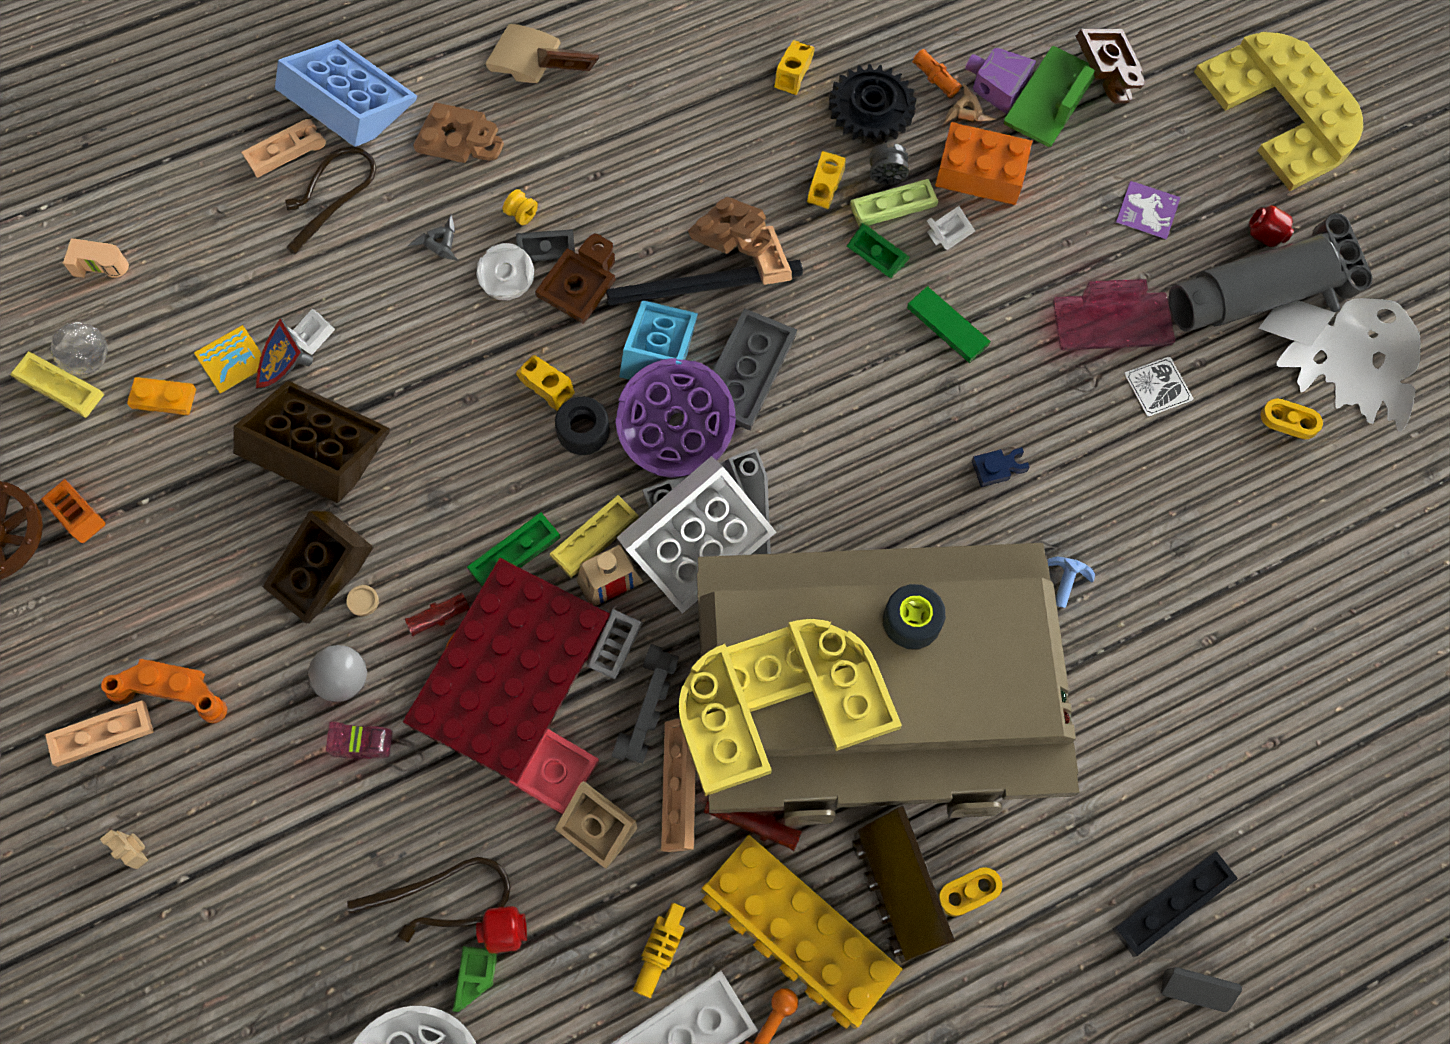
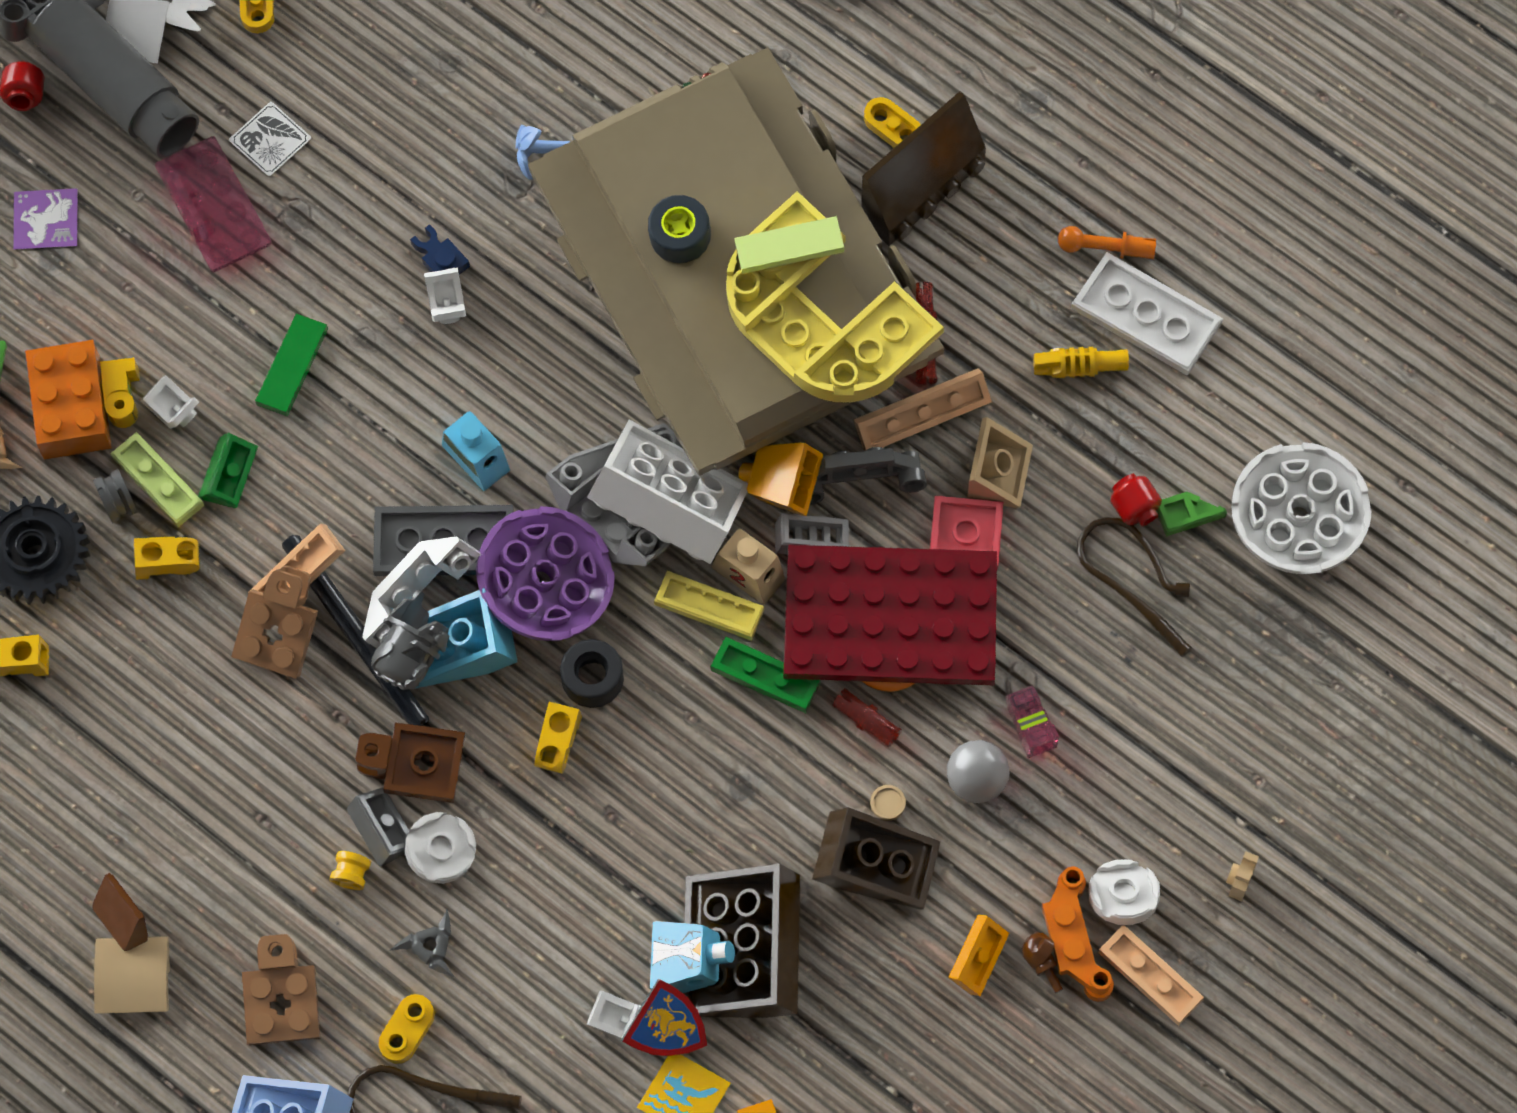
camera: 110 degrees left, 0 degrees up
yellow bracket [701,835,903,1029] -> none
none -> yellow leg [100,357,140,428]
none -> white slope [362,537,481,648]
none -> dark grey helmet [371,590,450,690]
none -> yellow plate [379,994,435,1064]
none -> white bracket [424,268,466,324]
none -> medium azure torso [442,411,510,491]
none -> medium azure torso [650,921,735,993]
none -> yellowish green tile [734,216,844,274]
none -> light orange torso [739,443,823,516]
none -> light orange plate [948,915,1010,996]
none -> reddish brown piece [1021,932,1063,993]
none -> white tile [1088,860,1160,925]

